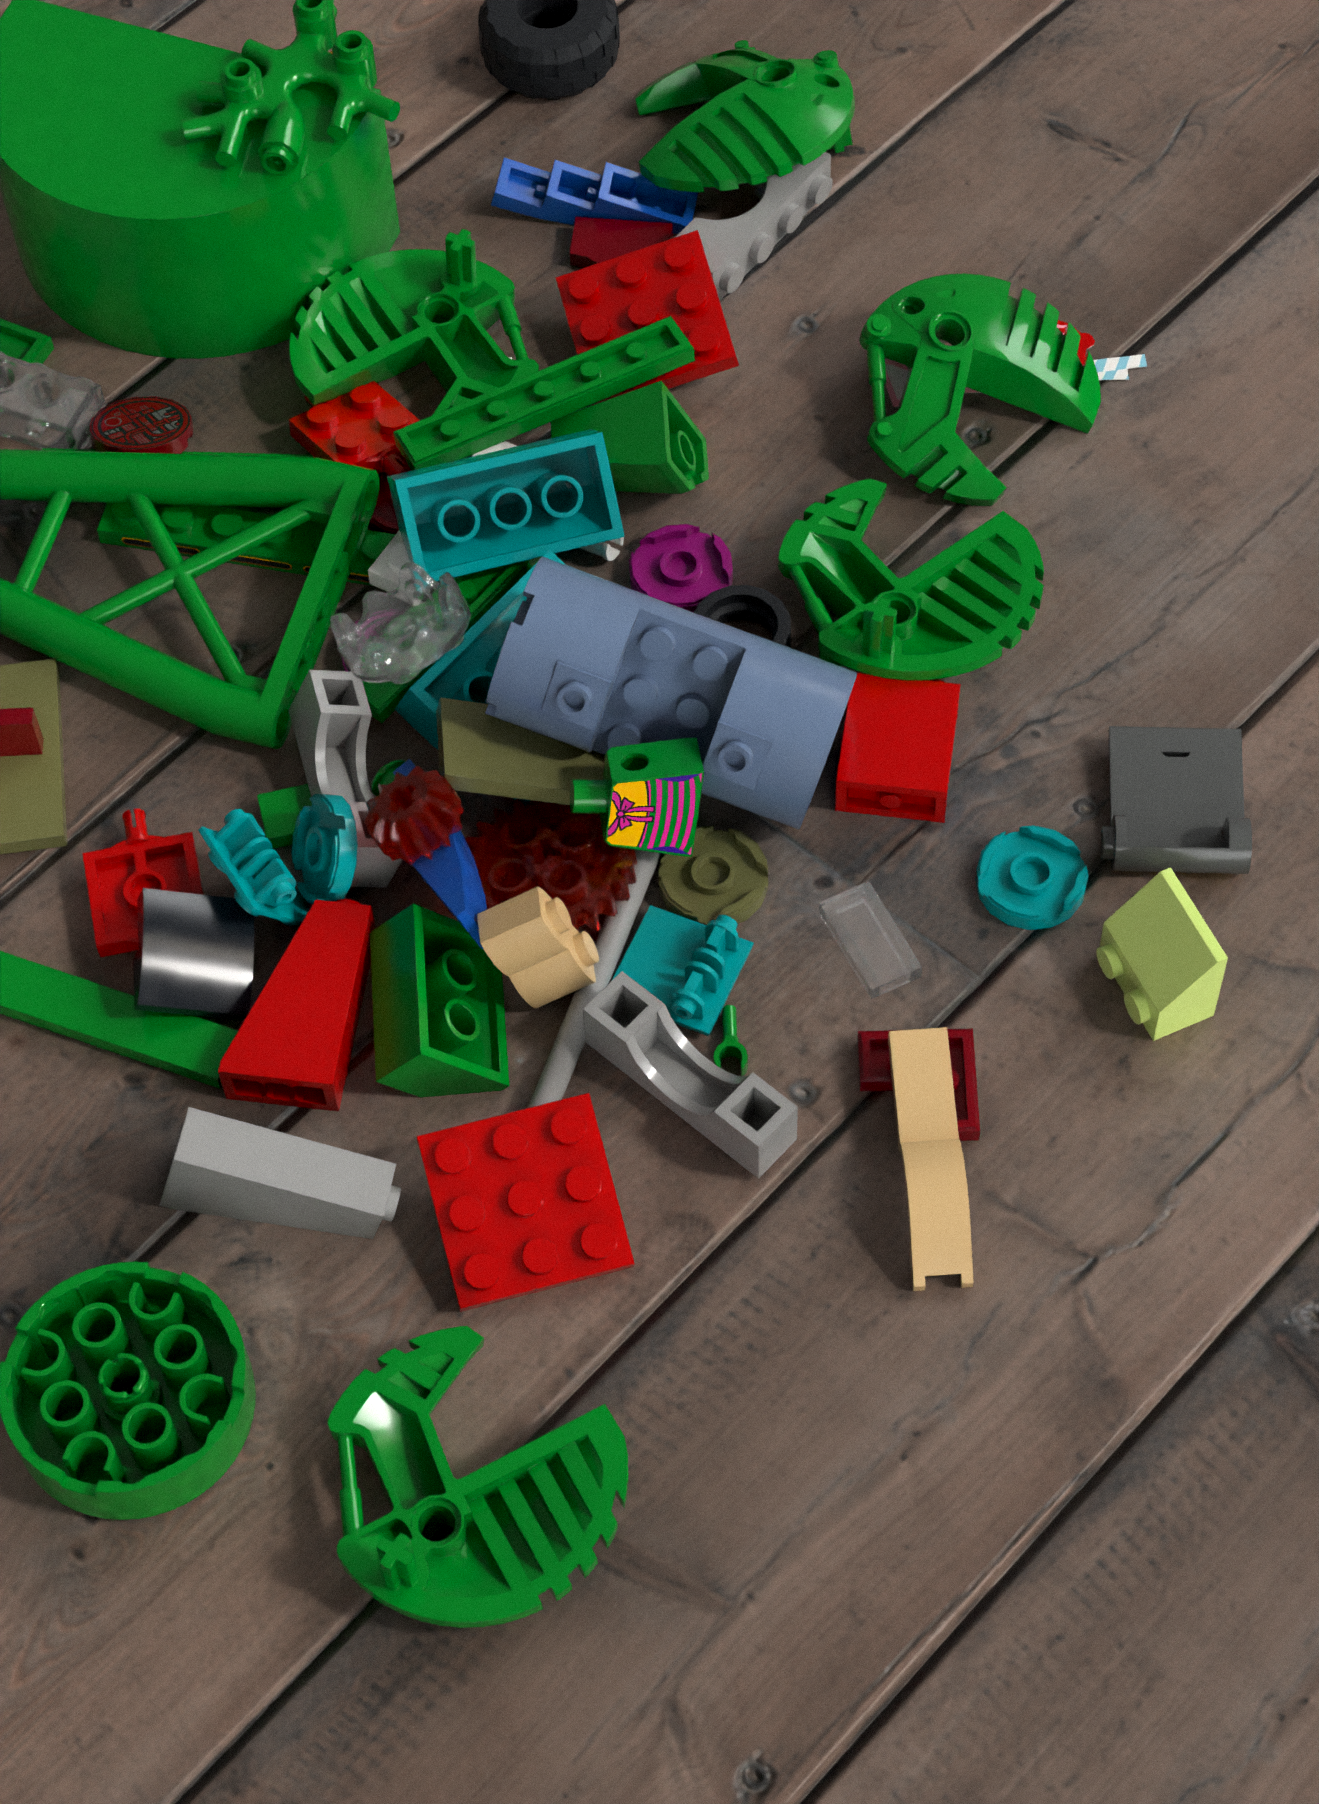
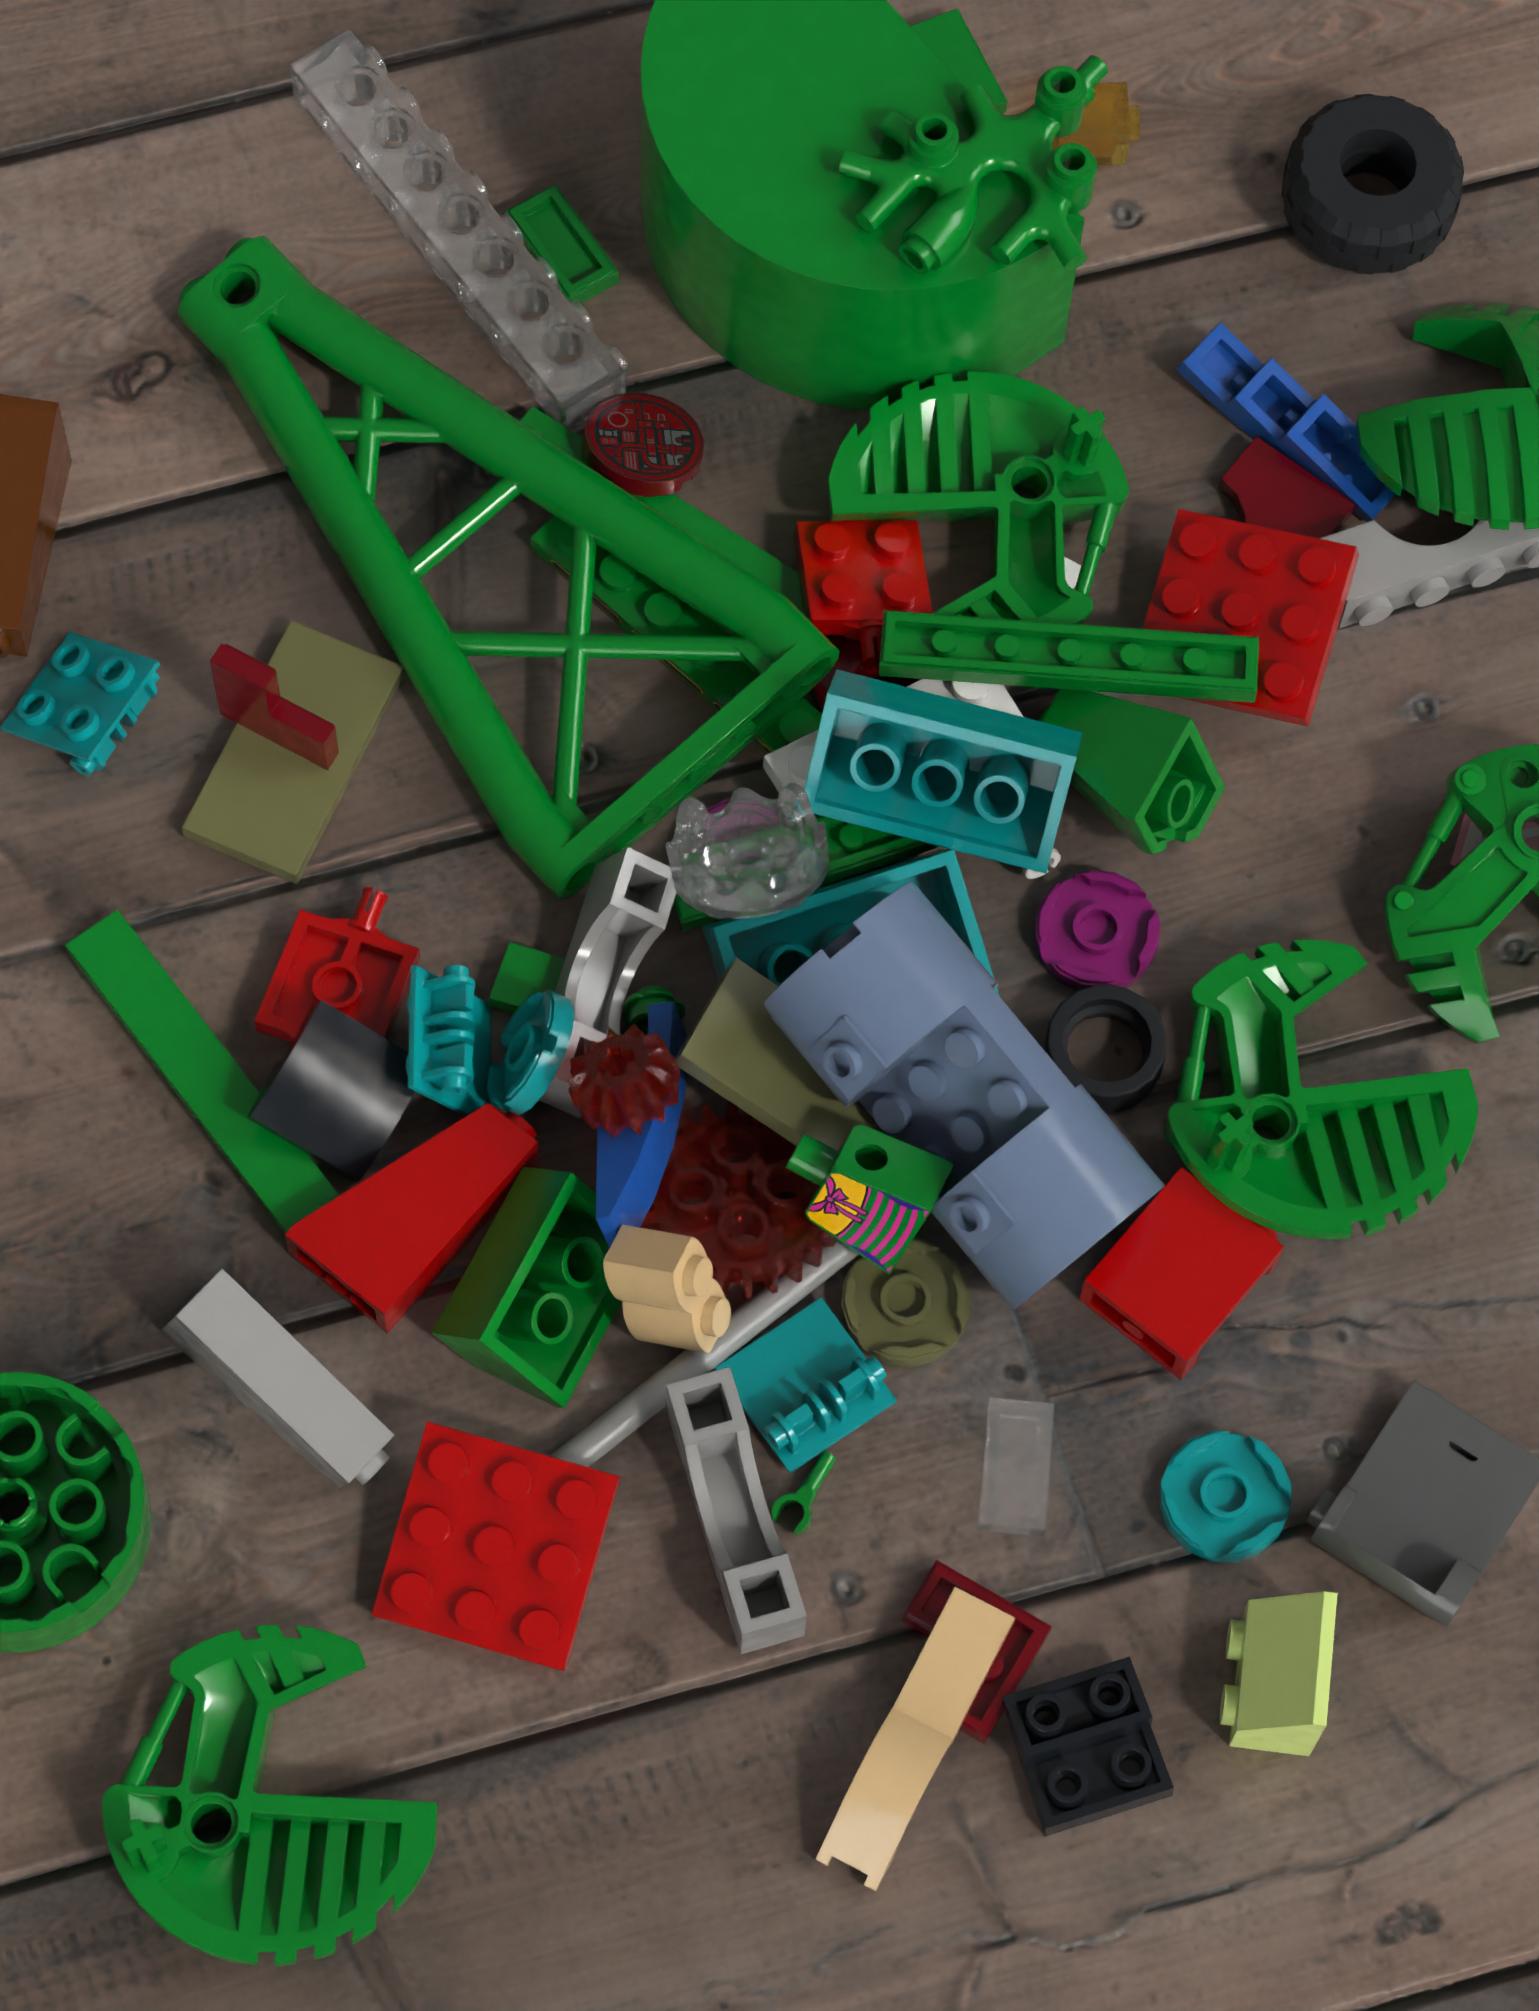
camera: 25 degrees right, 10 degrees up
none -> black slope [1002,1656,1174,1836]

